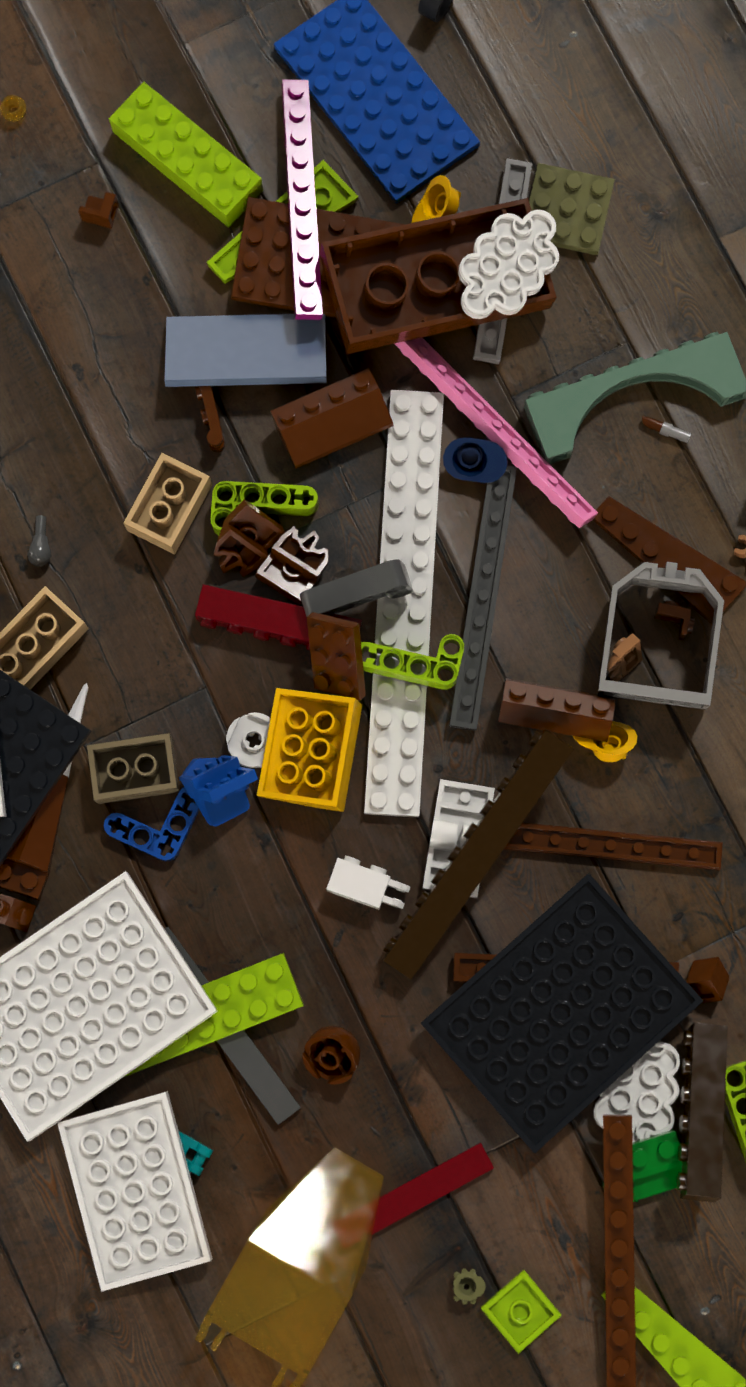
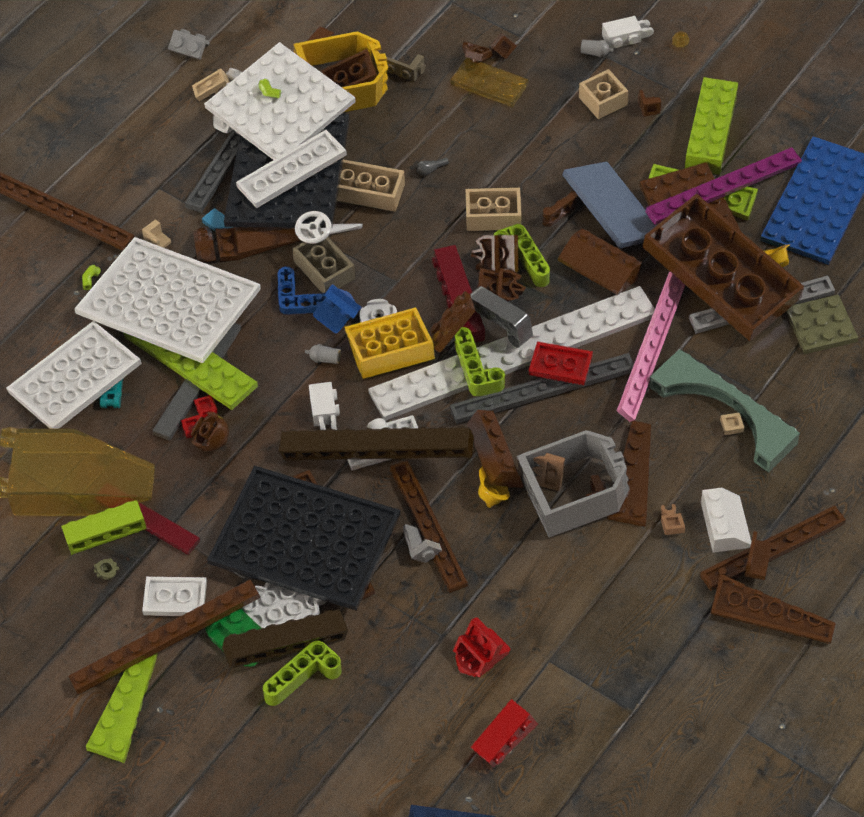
camera: 60 degrees right, 25 degrees down
dark blue piece [443,437,508,483] -> none
white plate [458,210,559,319] -> none
lime tile [480,1269,562,1354] -> none
light grey piece [642,416,691,443] -> none
reddish brown panel [686,957,729,1003] -> none
none -> lime brick [61,500,146,555]
none -> white plate [142,577,207,616]
none -> red tile [181,395,218,438]
none -> white piece [295,211,332,244]
none -> light grey piece [305,344,341,364]
none -> light grey bracket [403,524,442,563]
none -> red plate [529,341,593,385]
none -> tan brick [579,69,628,119]
none -> tan plate [720,412,744,435]

